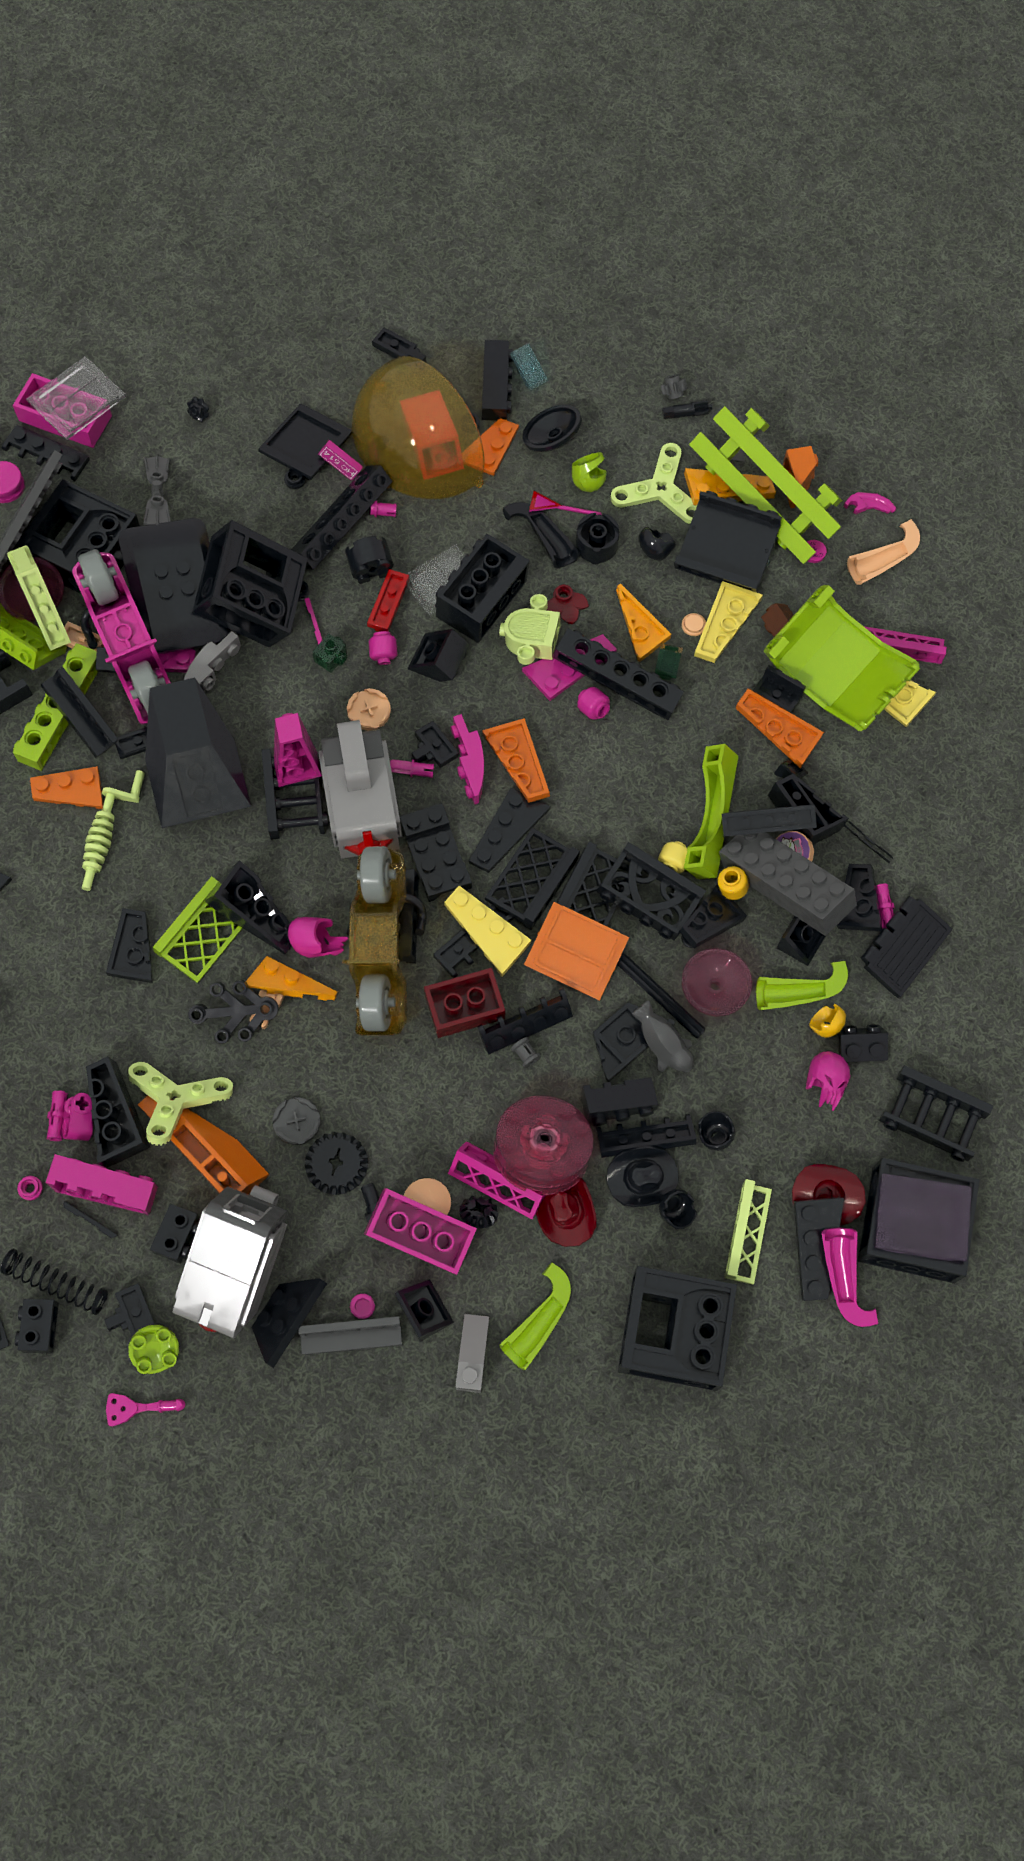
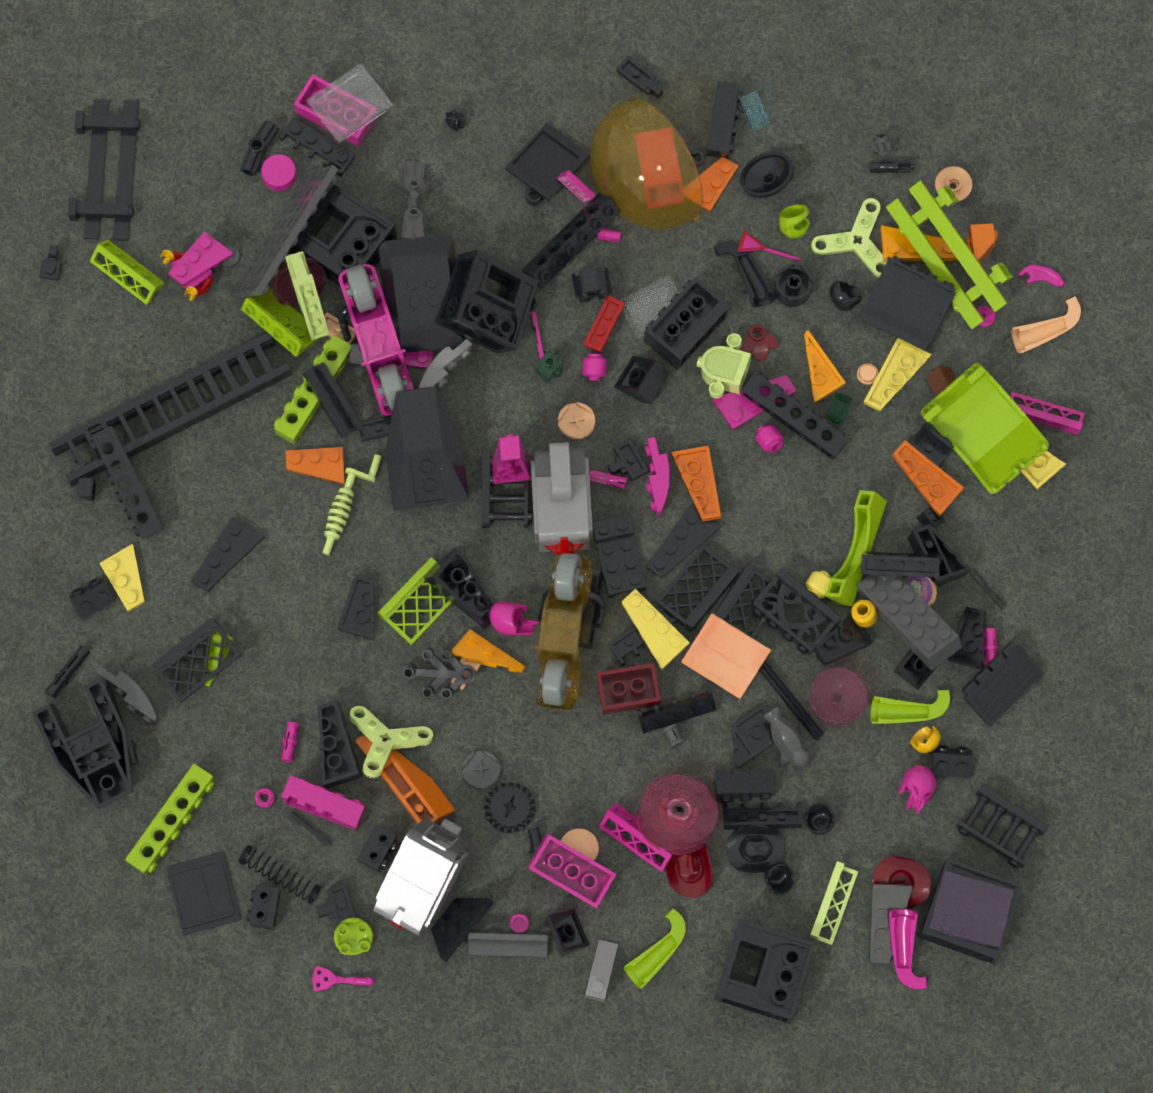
camera: 10 degrees right, 5 degrees up
dark pink piece [62,1093,93,1141] -> none
black gear [459,1195,499,1228] -> none
none -> light nougat dish [935,166,972,202]

